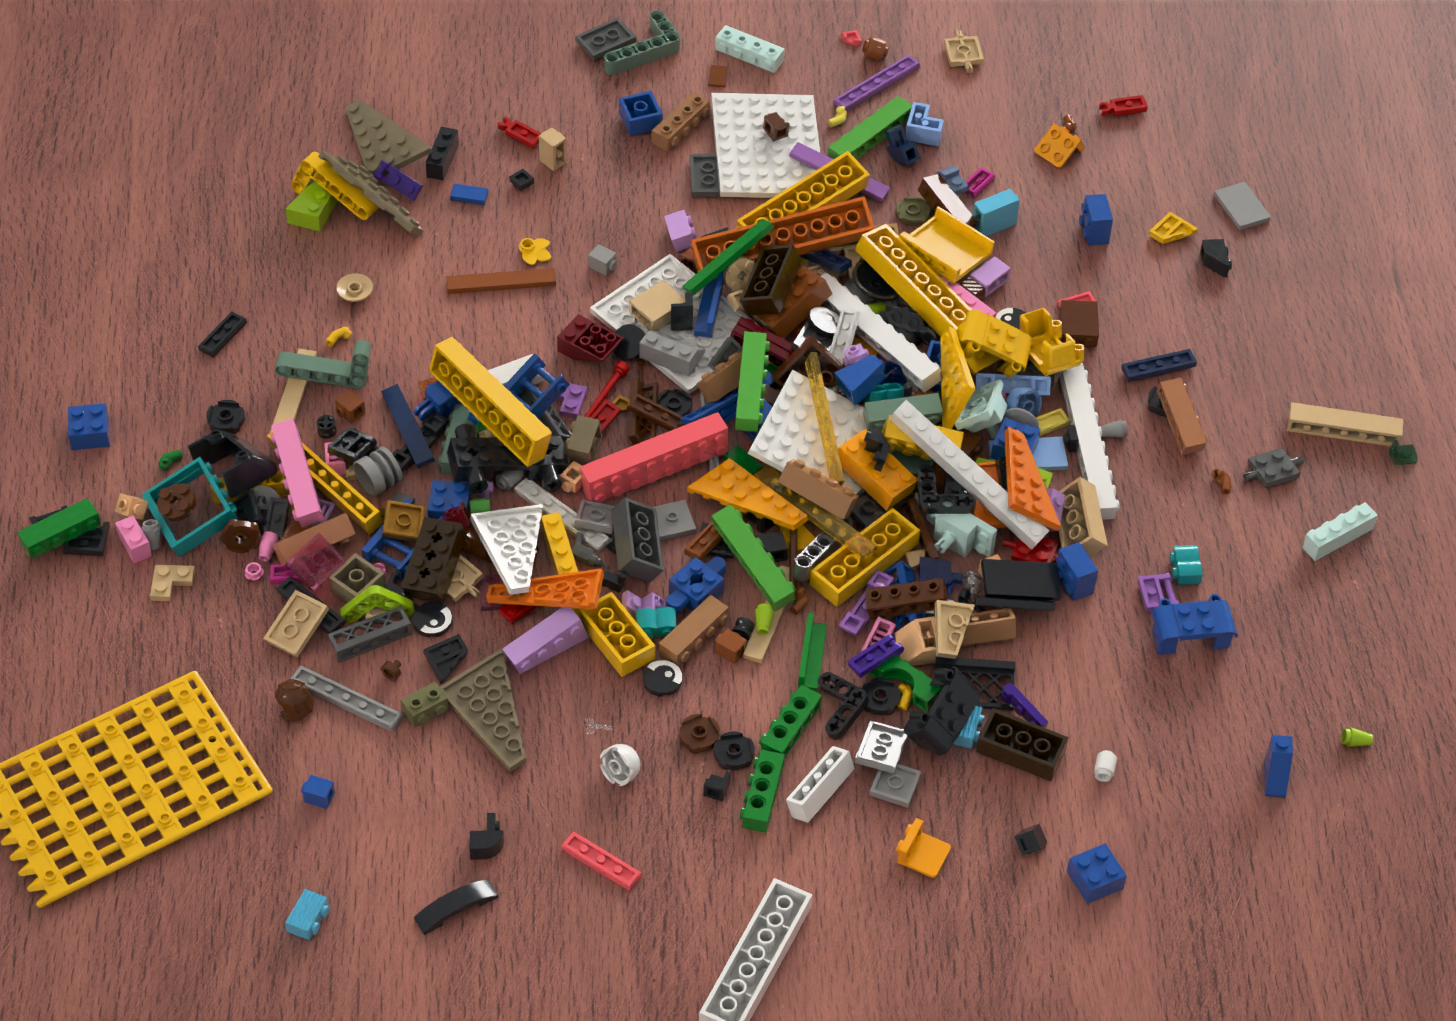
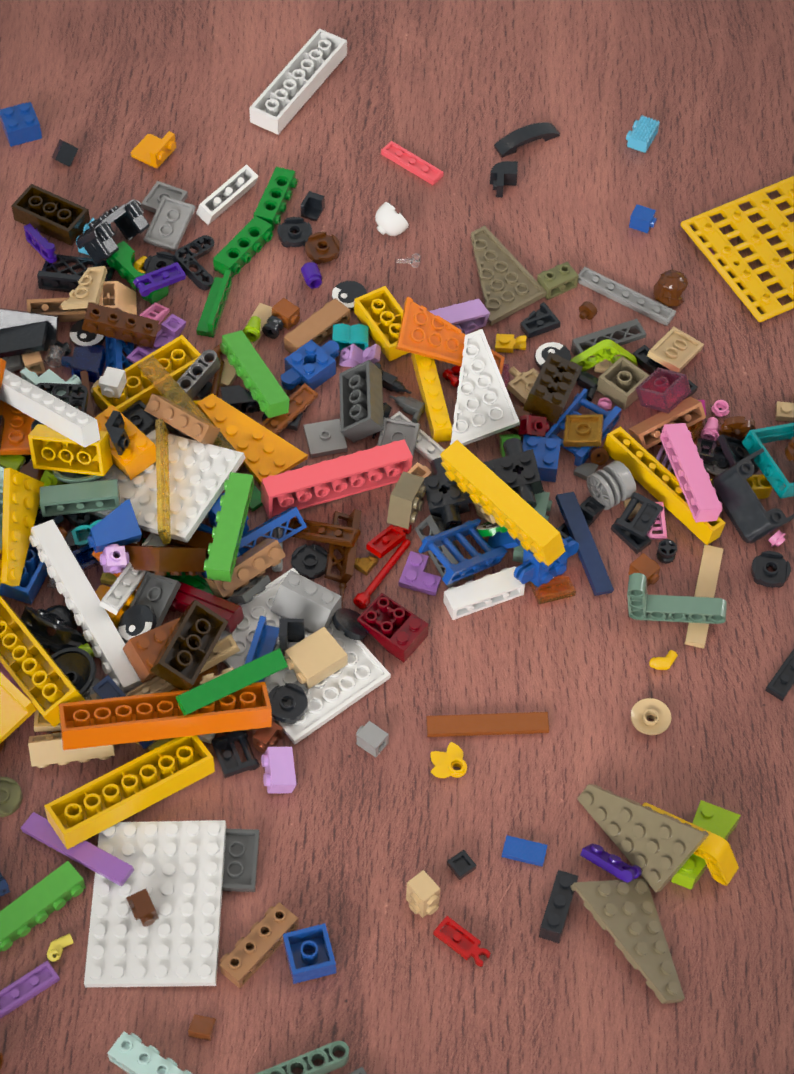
camera: 175 degrees left, 5 degrees up
none -> white brick [98,366,127,399]
none -> black plate [268,683,308,724]
none -> dark purple brick [301,262,322,289]
none -> yellow plate [495,334,526,353]

